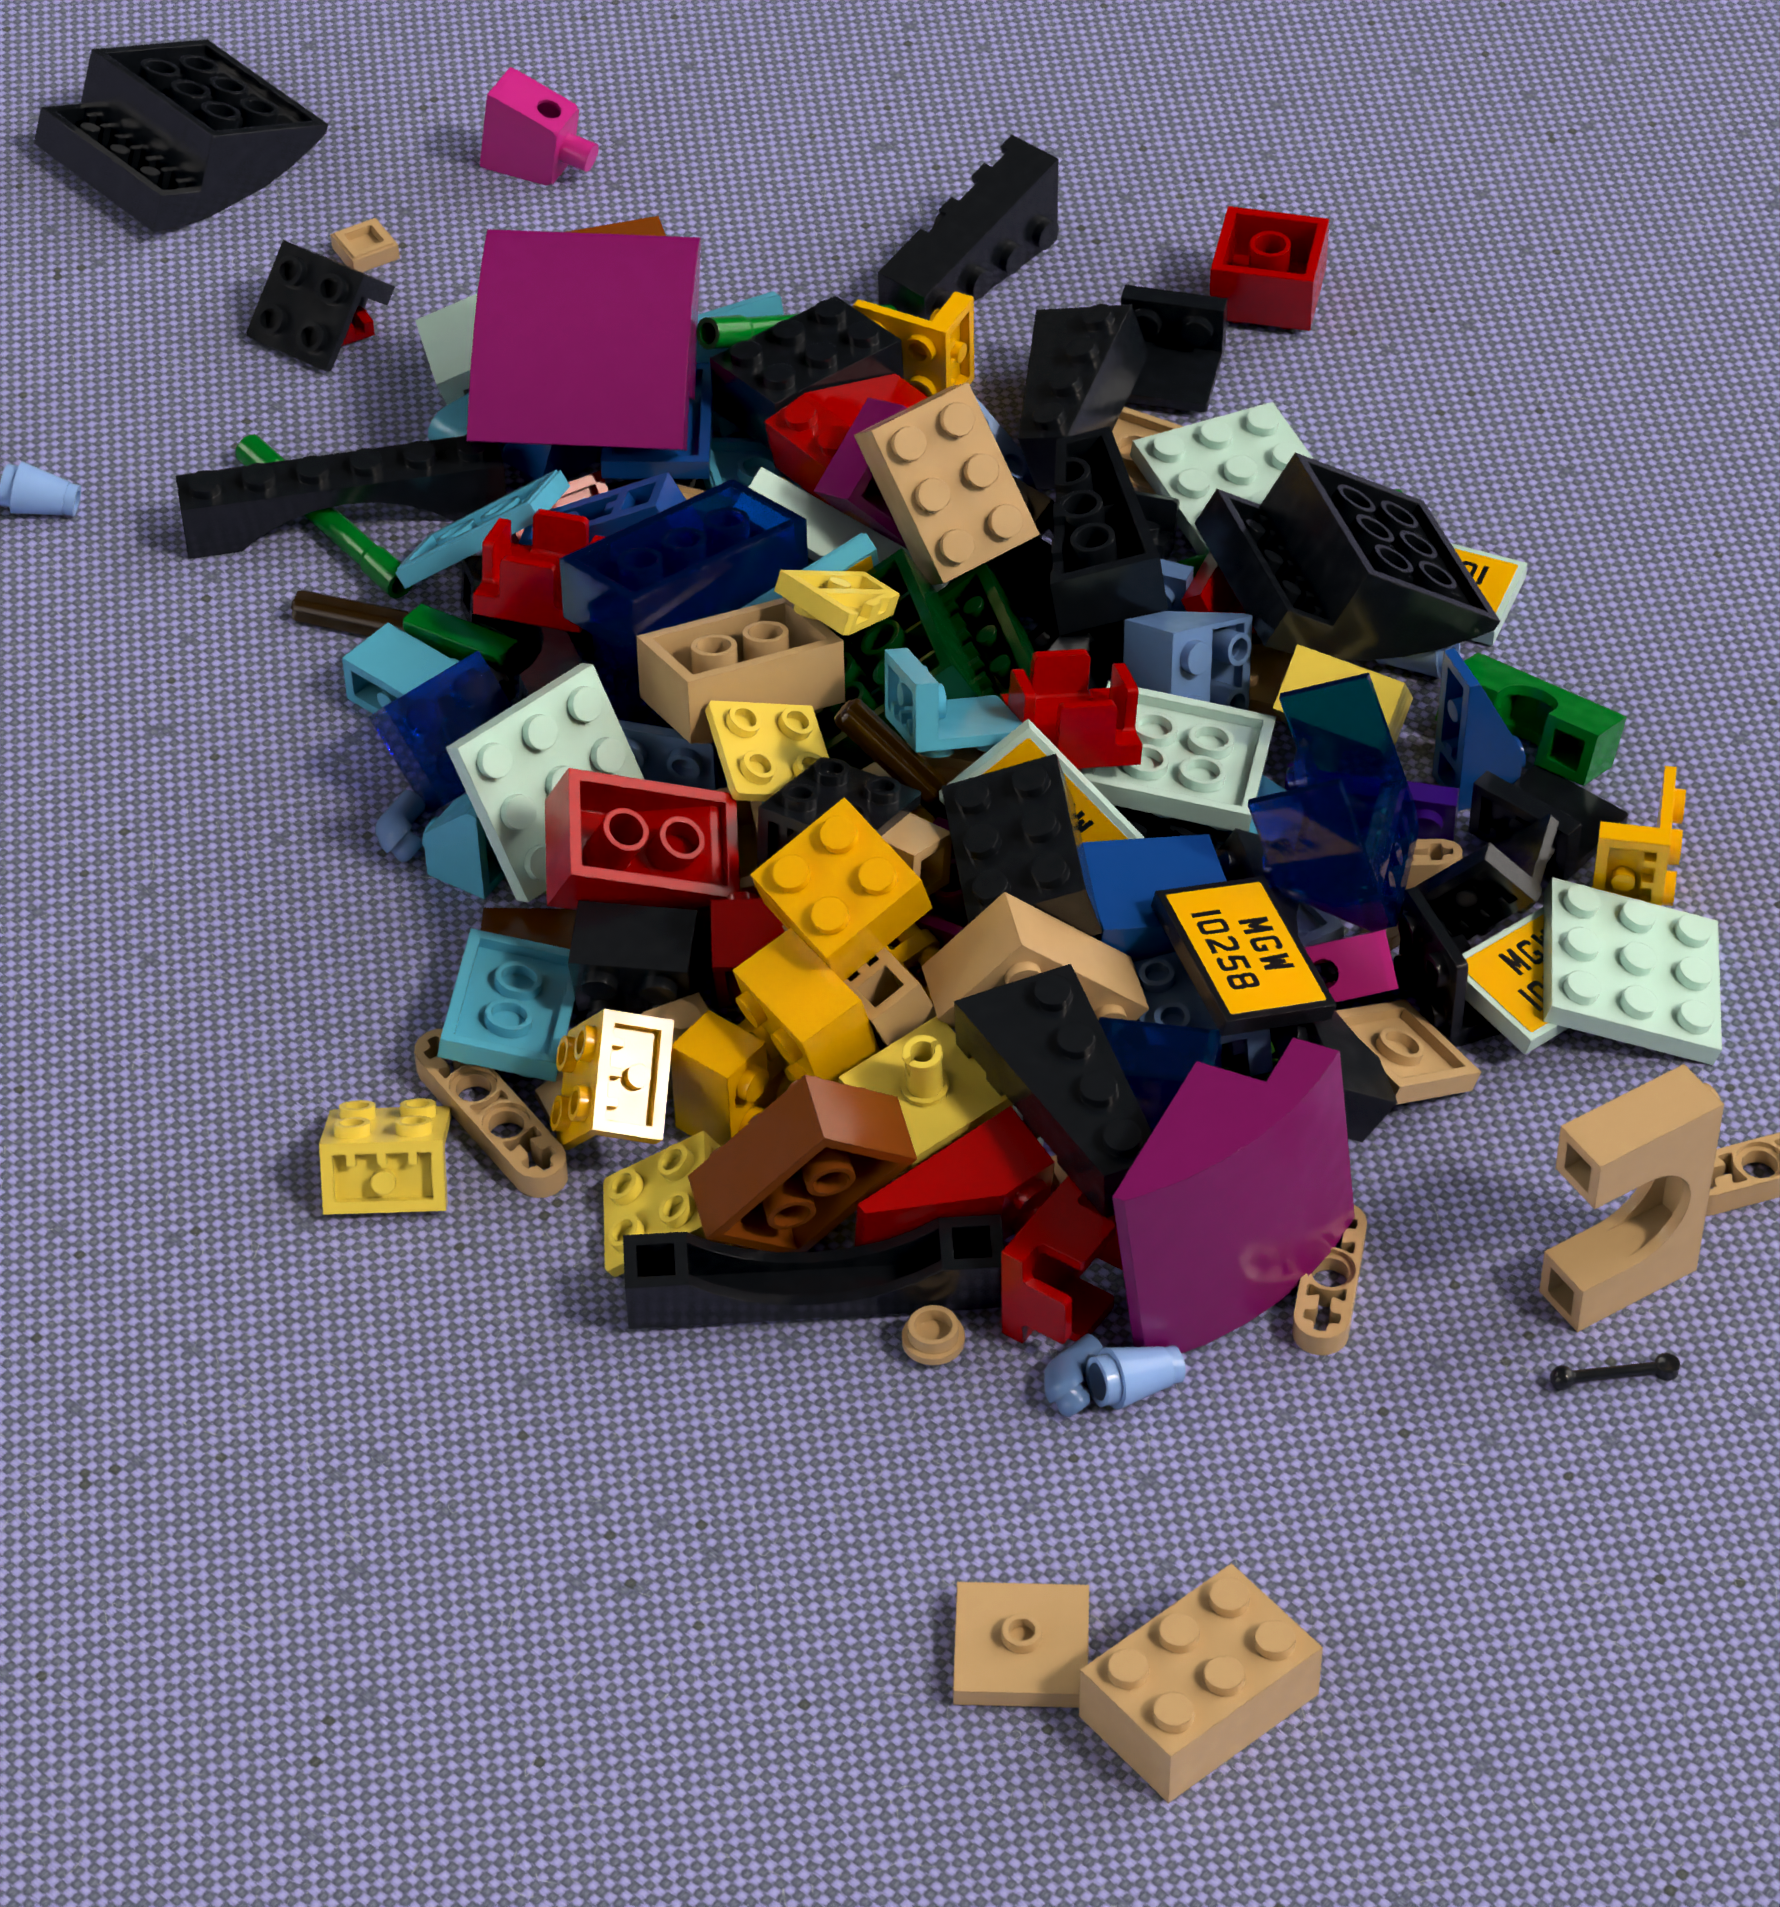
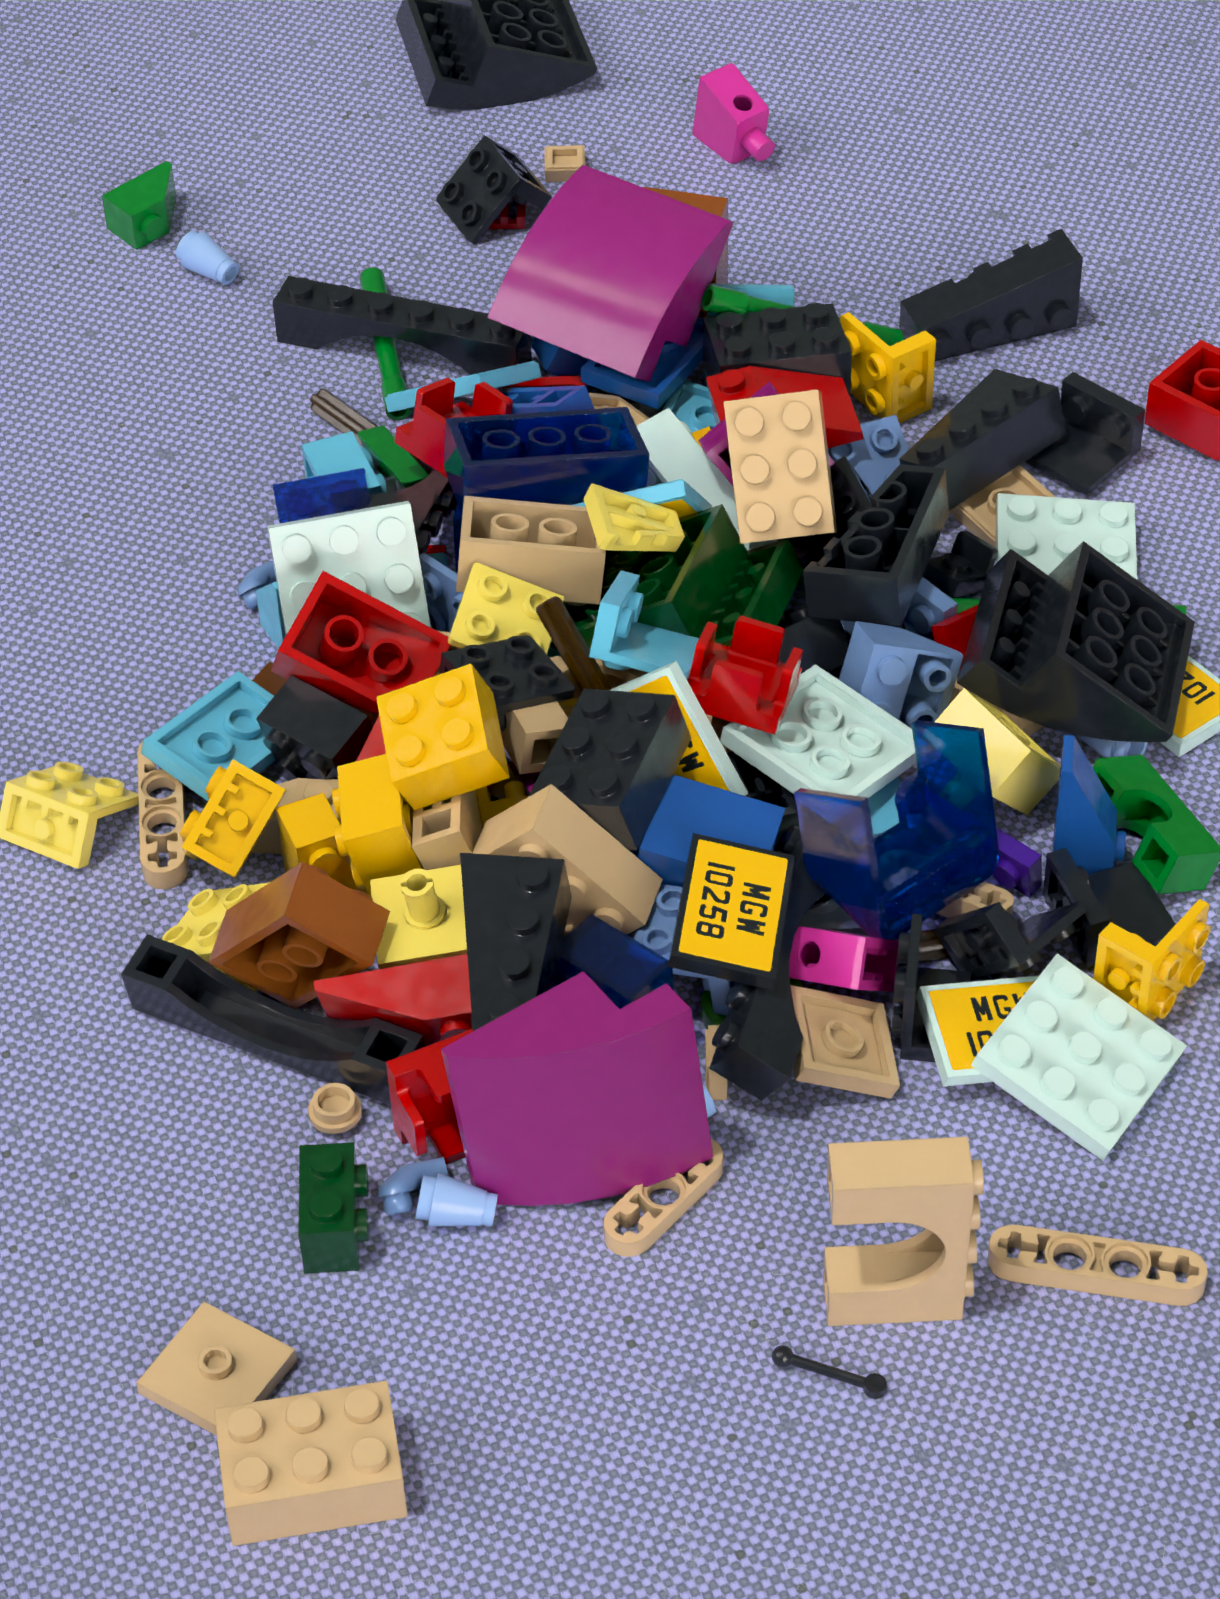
camera: 30 degrees right, 0 degrees up
none -> dark green brick [298,1142,369,1274]

